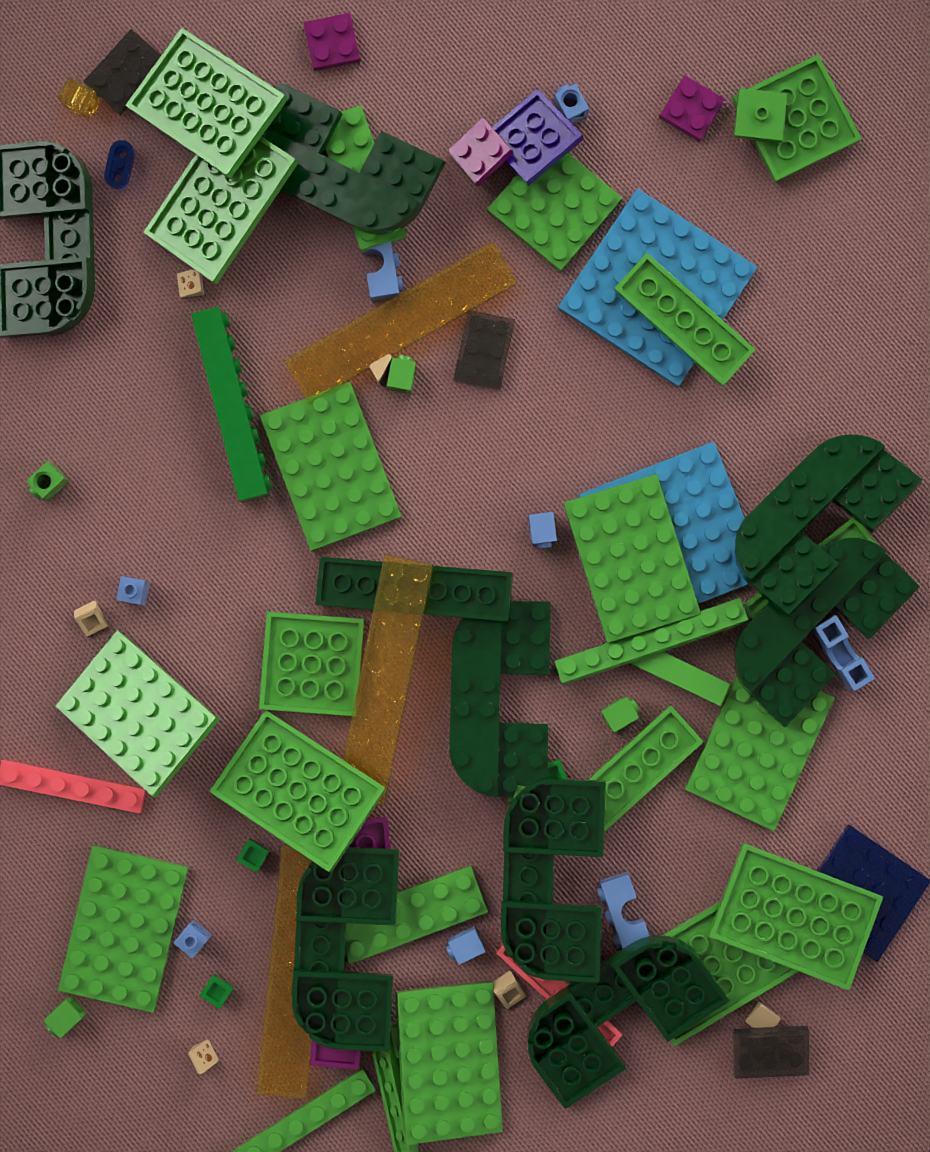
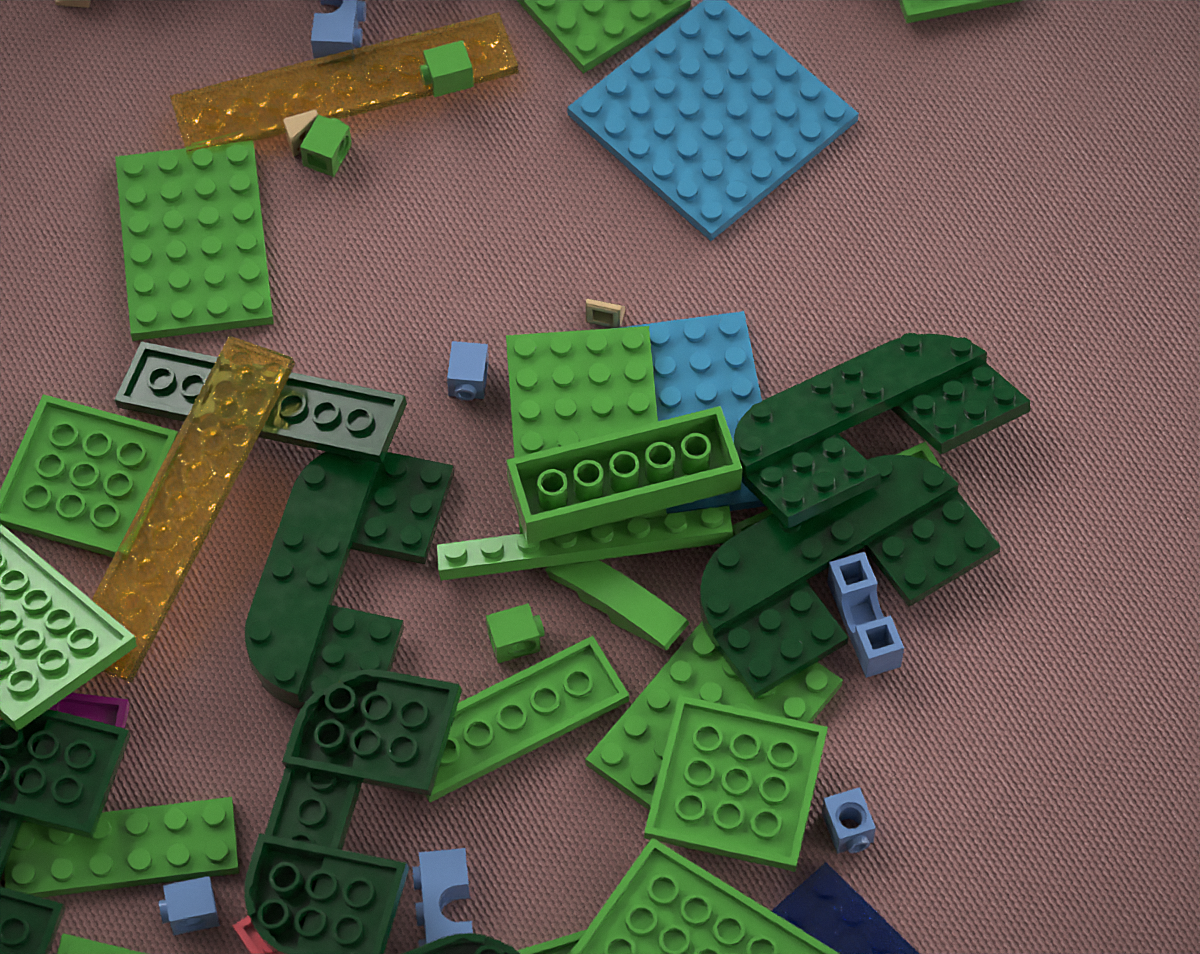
camera: 15 degrees right, 25 degrees down
green brick [191,306,272,503] -> none
clear smoke plate [453,310,515,391] -> none
bright green plate [614,253,756,387] -> none
none -> bright green brick [419,40,474,97]
none -> bright green brick [506,406,742,544]
none -> tan slope [586,299,625,328]
none -> bright green plate [644,695,828,872]
none -> medium blue brick [822,787,876,854]

